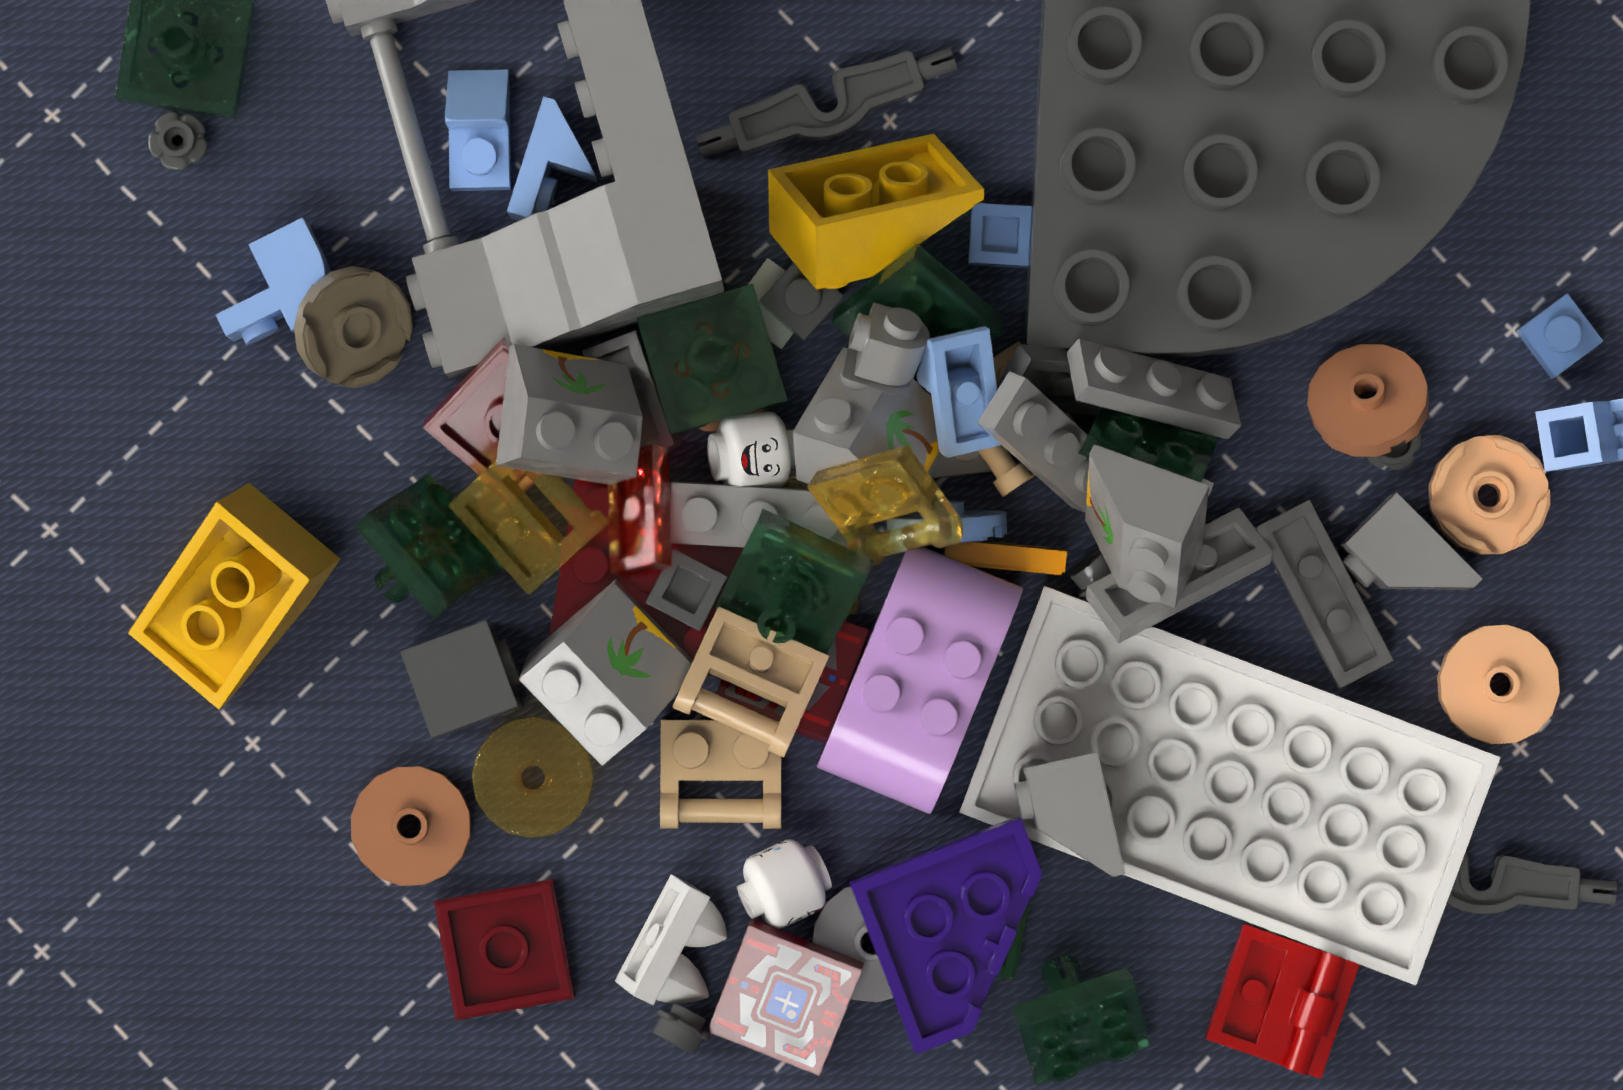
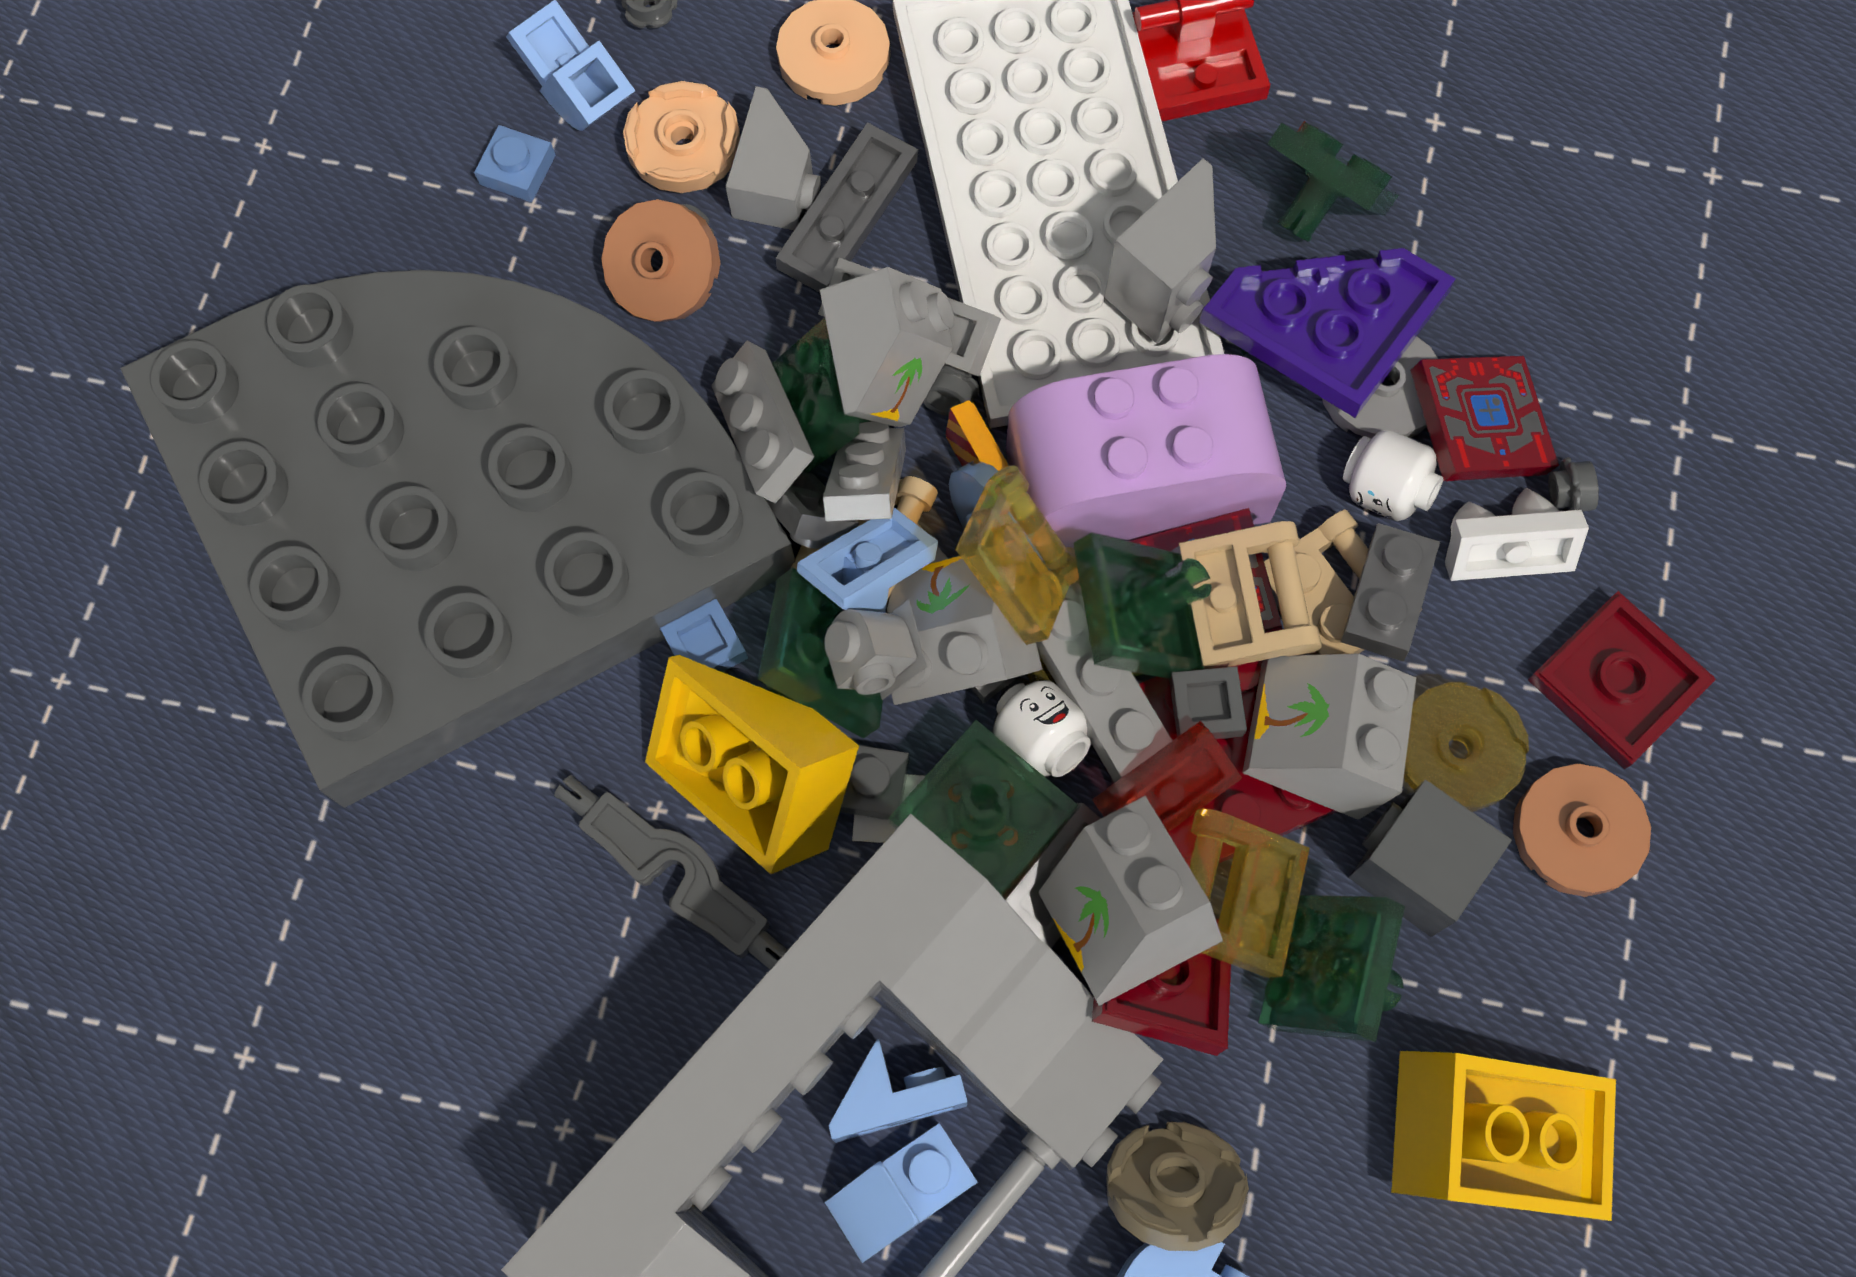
camera: 120 degrees left, 15 degrees down
none -> flat silver plate [1341,523,1440,662]

